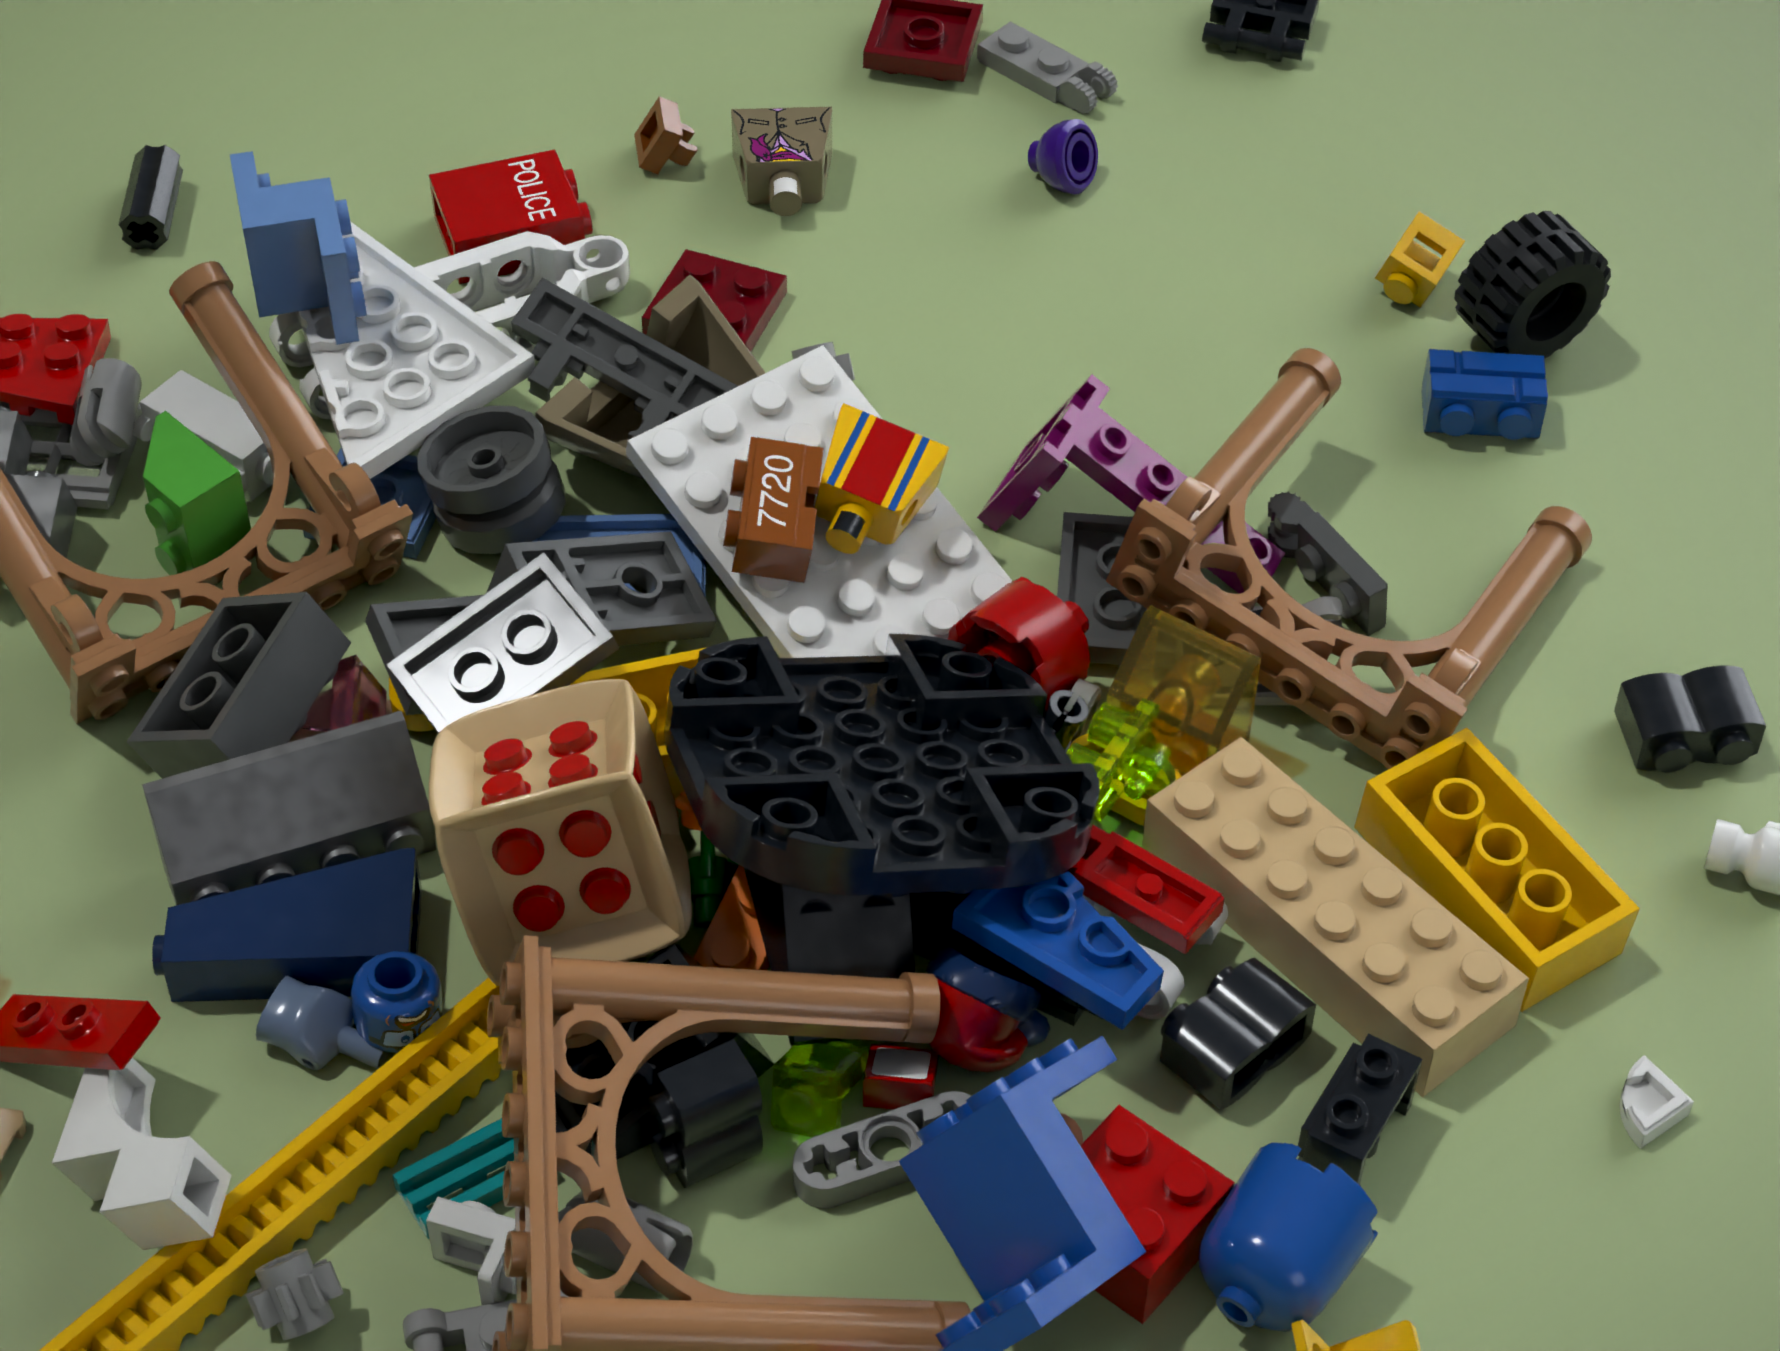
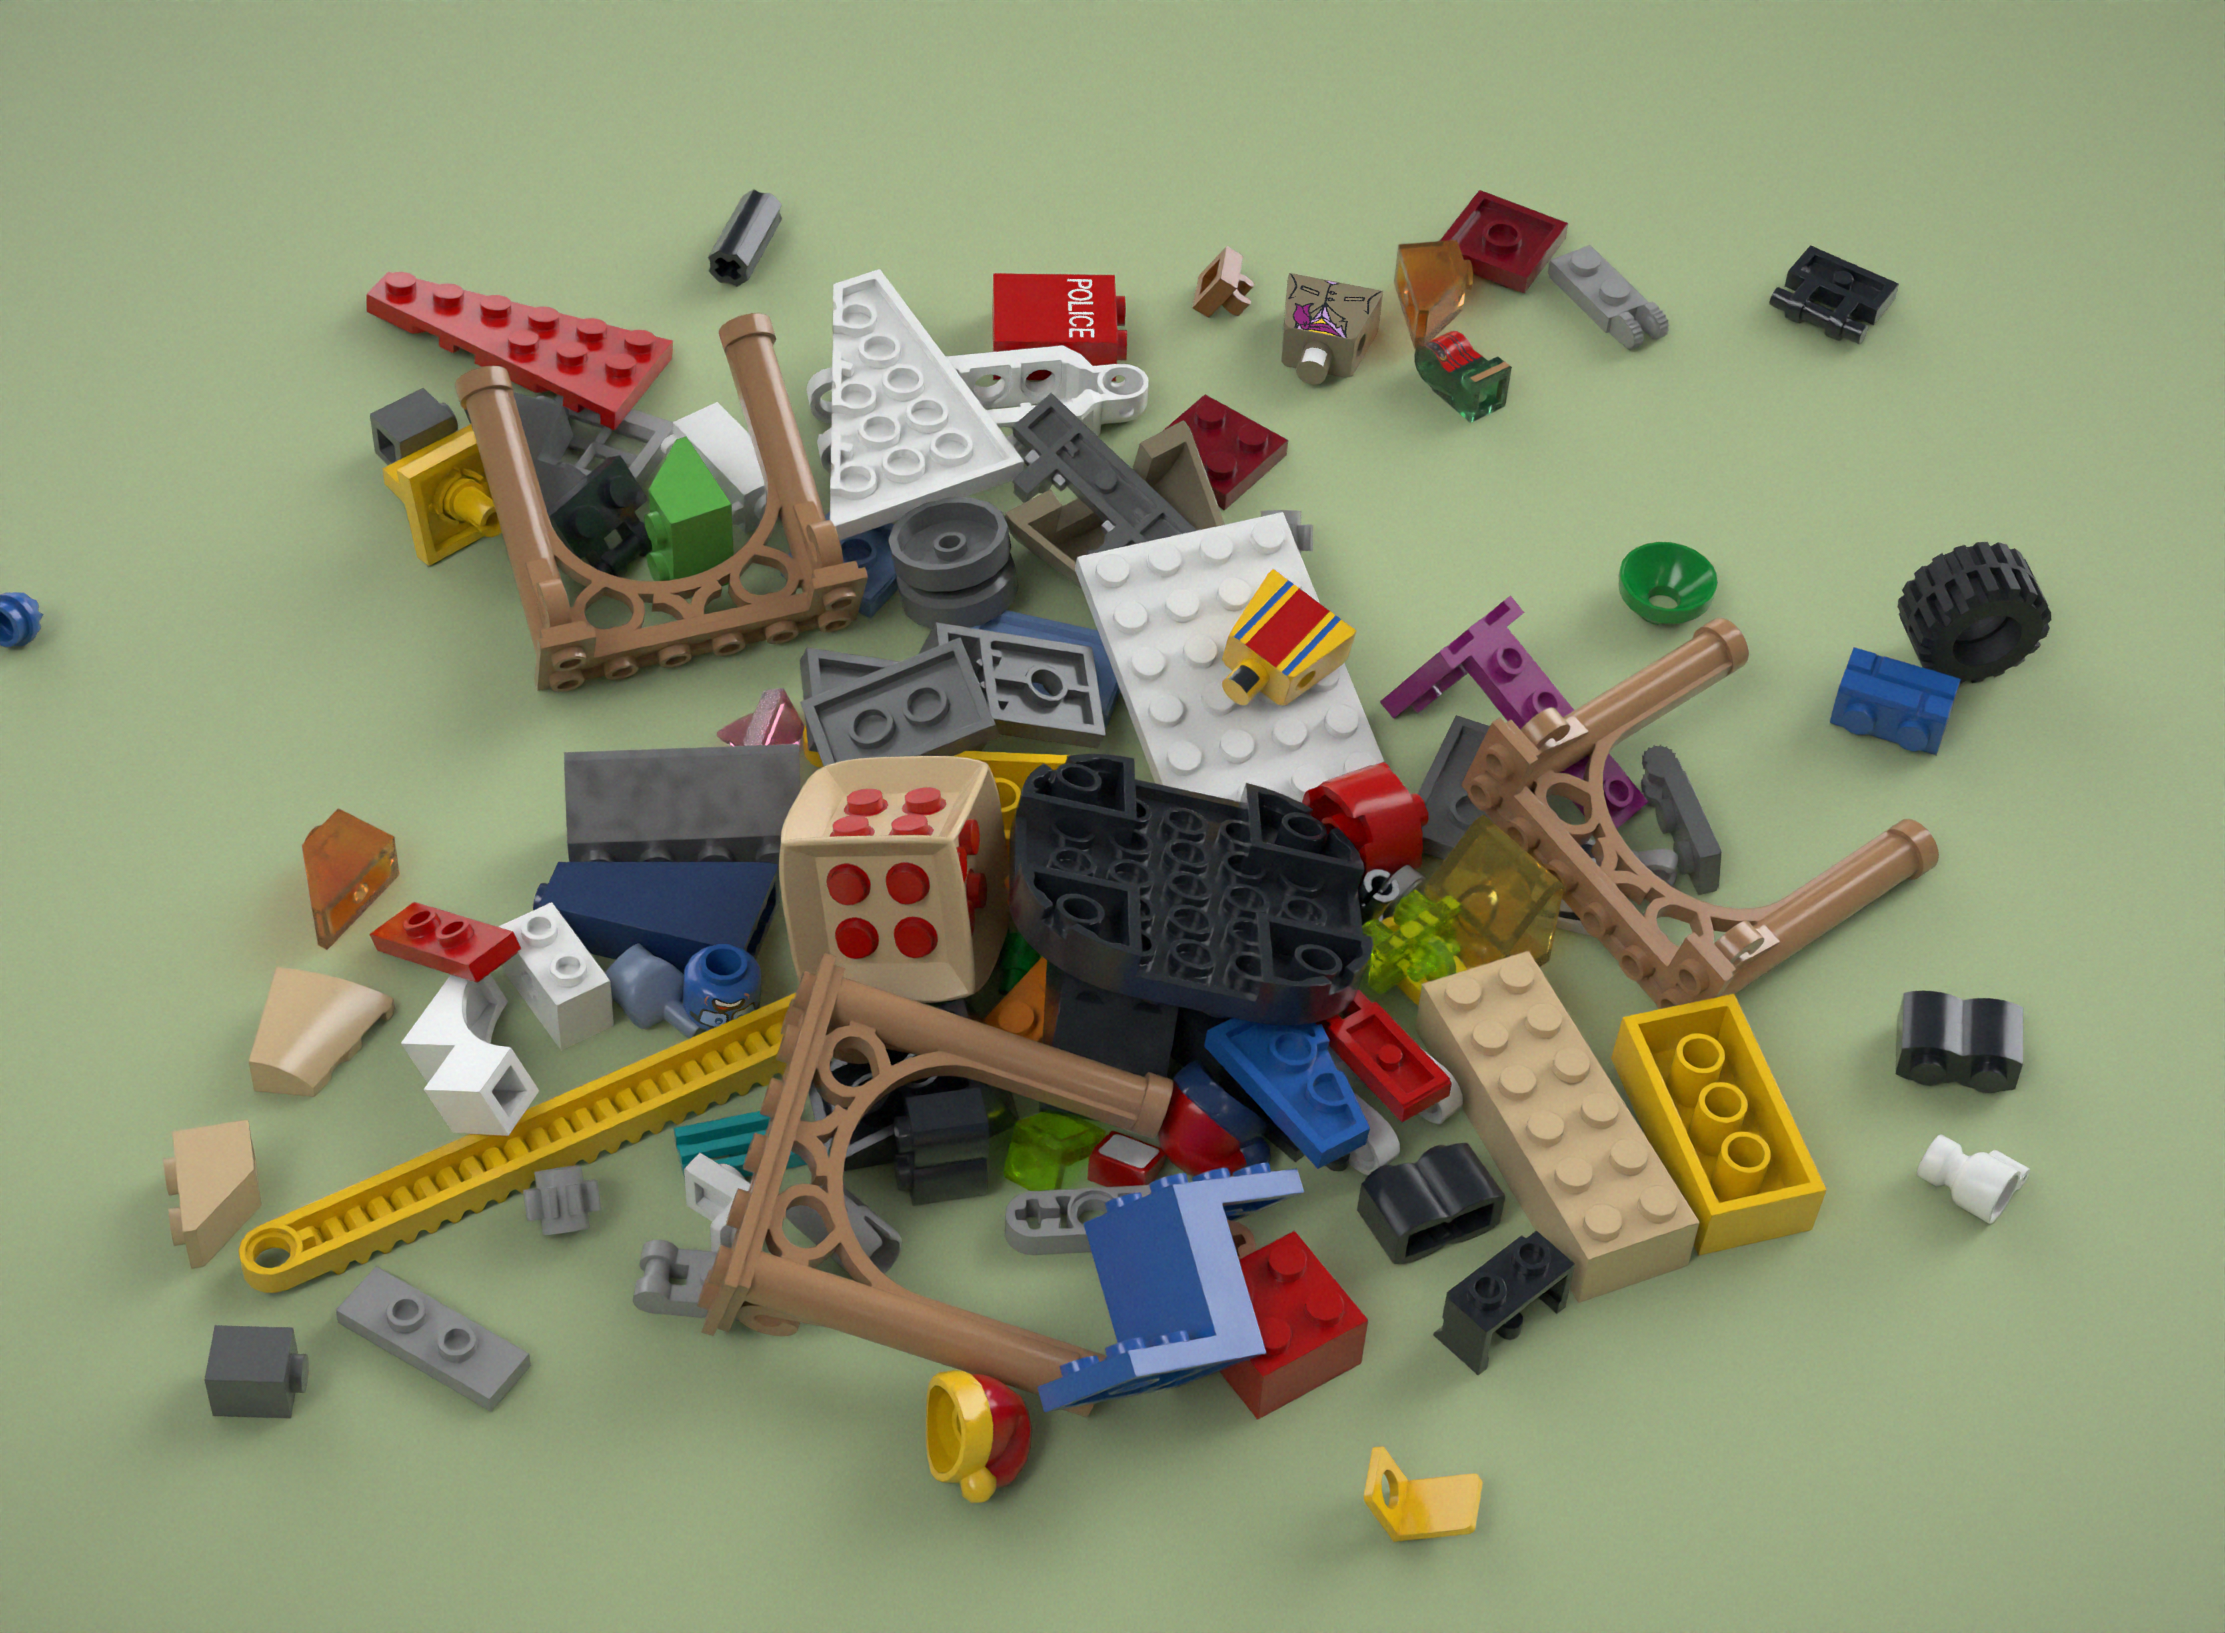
camera: 15 degrees right, 0 degrees up
light grey arm [70,358,142,466] -> none
dark grey brick [127,592,351,779] -> none
medium blue bracket [230,151,367,345] -> none
dark orange brick [723,437,824,583] -> none
dark purple brick [1028,119,1098,194] -> none
blue cylinder [1199,1143,1378,1332] -> none
yellow brick [1375,211,1465,308] -> none
white tile [1620,1055,1694,1149] -> none
none -> white brick [499,902,614,1051]
none -> black plate [547,455,652,578]
none -> clear orange slope [1394,240,1473,349]
none -> clear green leg [1414,331,1512,423]
none -> green piece [1618,542,1718,625]

